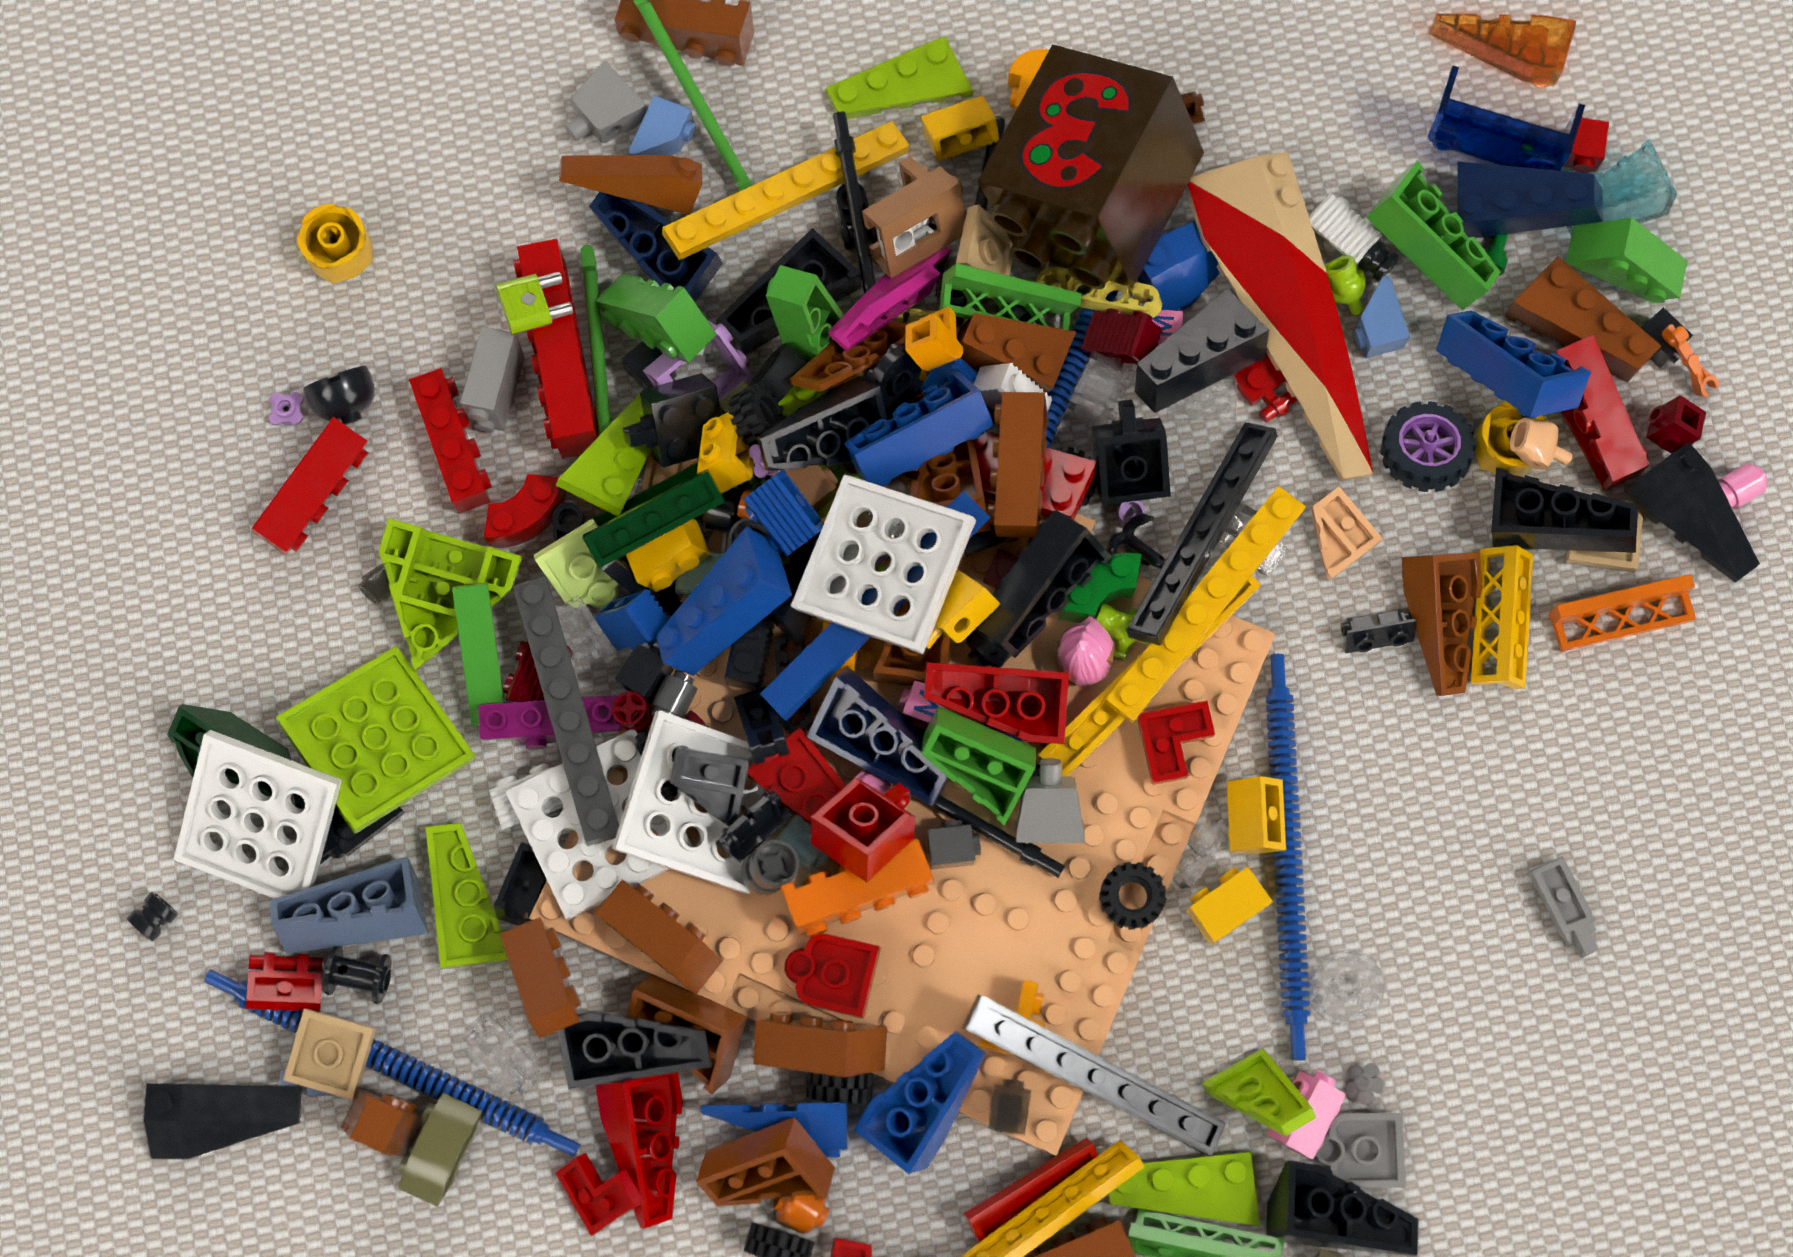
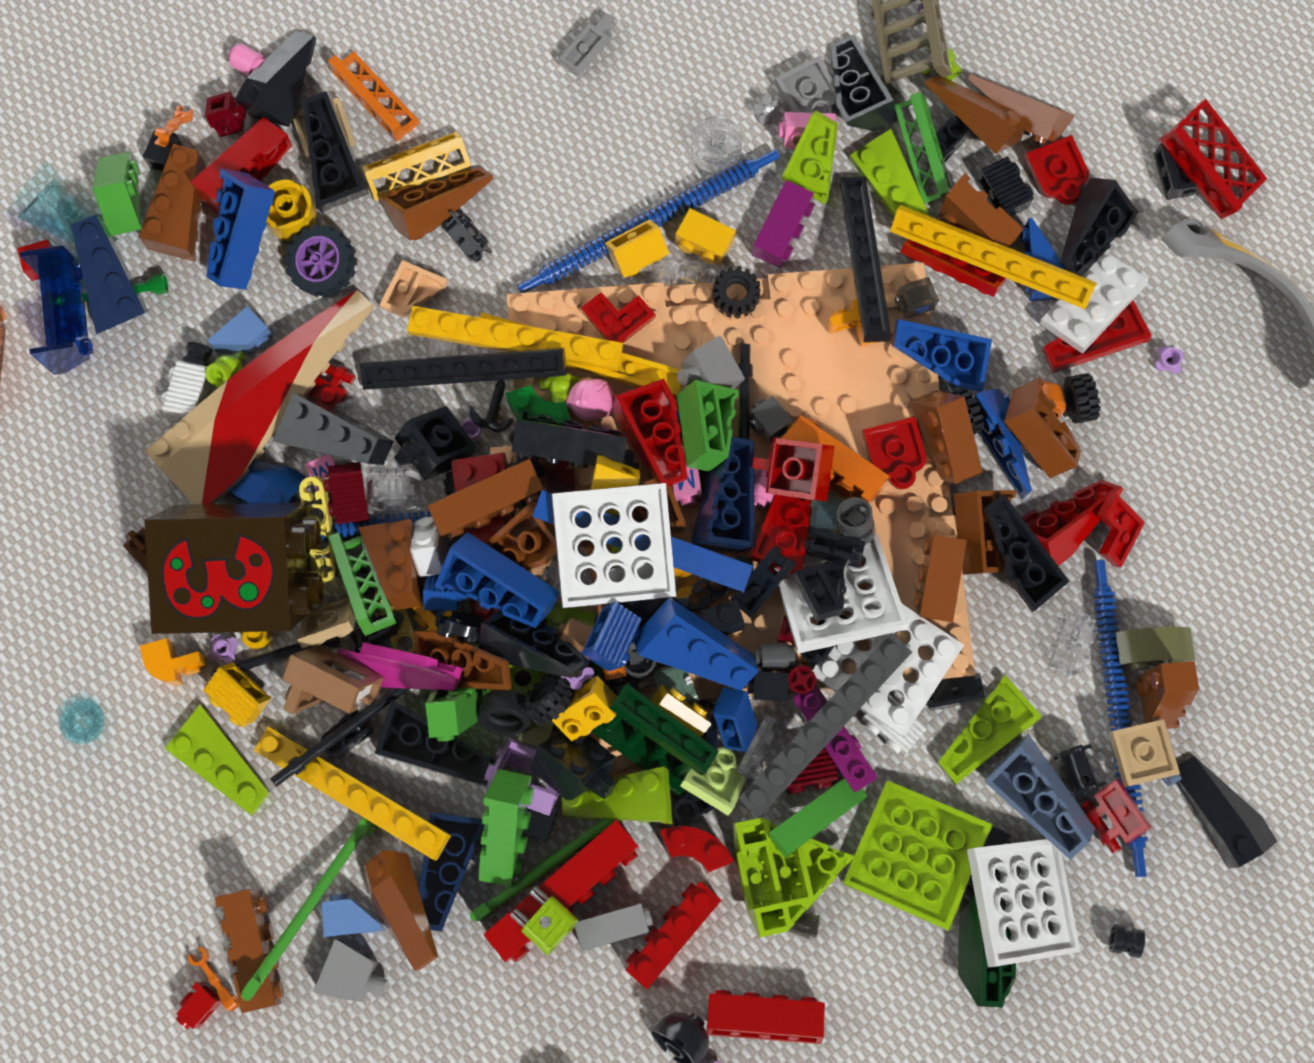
camera: 120 degrees left, 0 degrees up
dark orange wedge [500,917,581,1039] -> none
light orange brick [905,306,963,371] -> none
bright green wedge [1366,160,1501,310] -> none
light nougat piece [1510,417,1573,470] -> none
none -> magenta brick [752,180,815,268]

